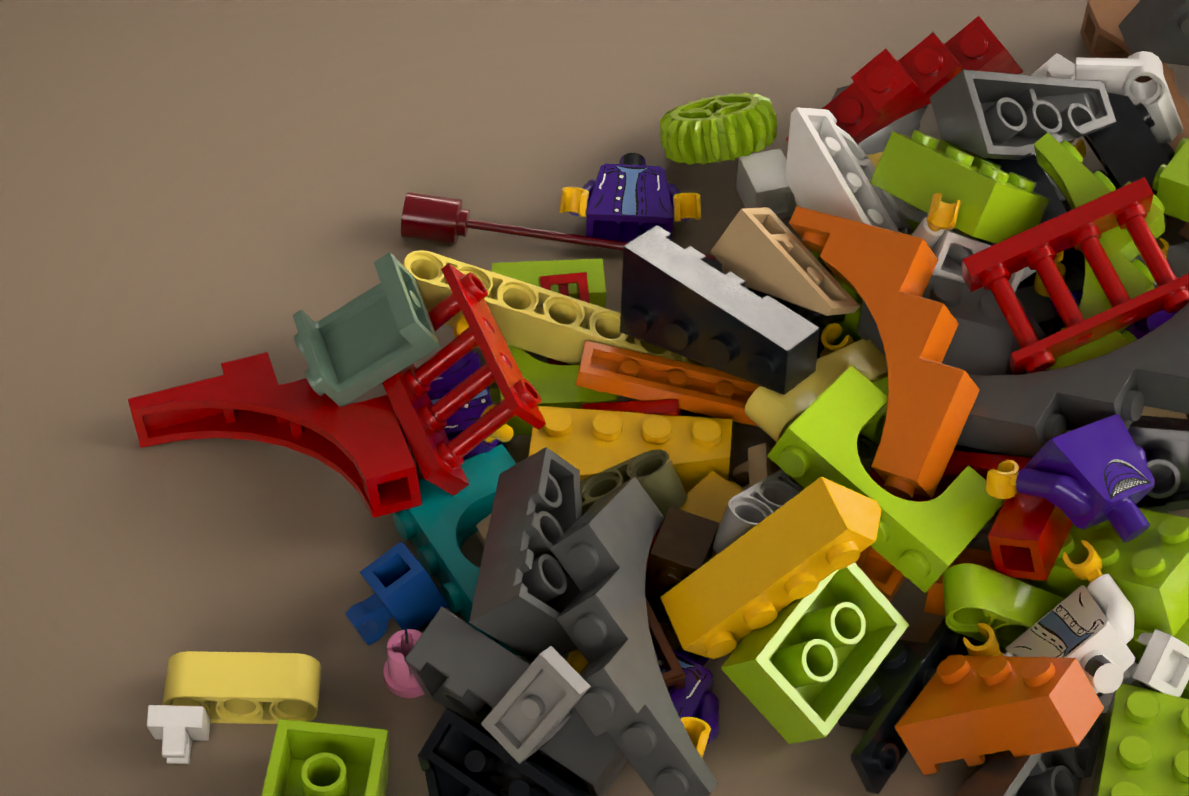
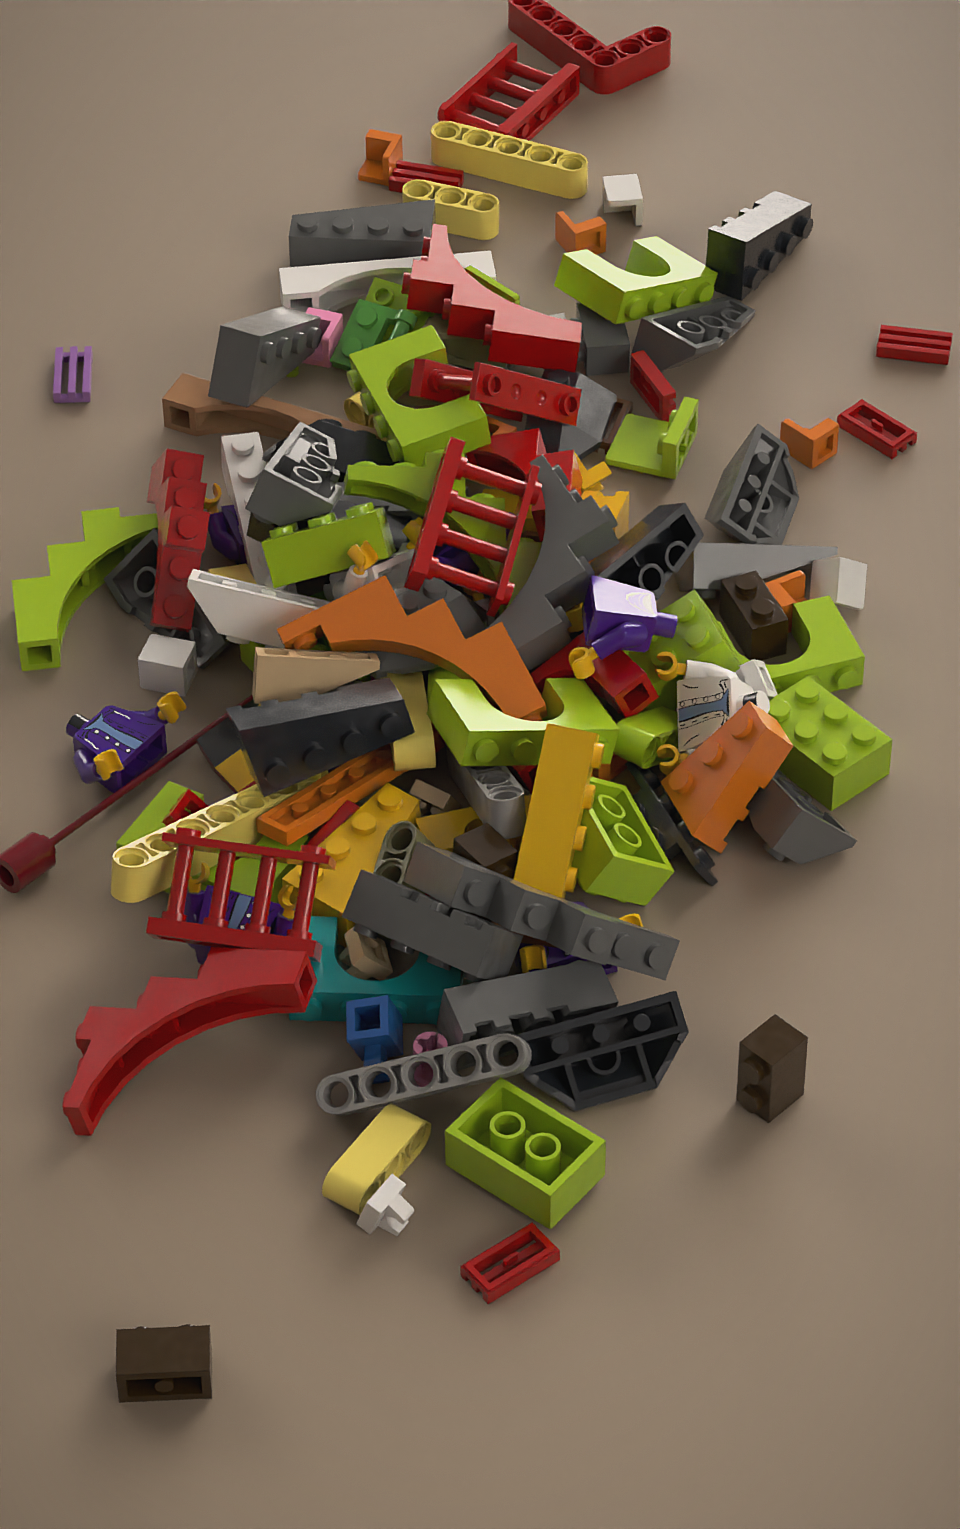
camera: 55 degrees left, 5 degrees down
sand green panel [293,252,441,407] -> none
light grey plate [481,646,591,764] -> none
lime gear [659,92,778,165] -> none
white piece [1074,51,1183,143] -> none
none -> lime arch [11,507,158,671]
none -> light grey beam [316,1033,531,1115]

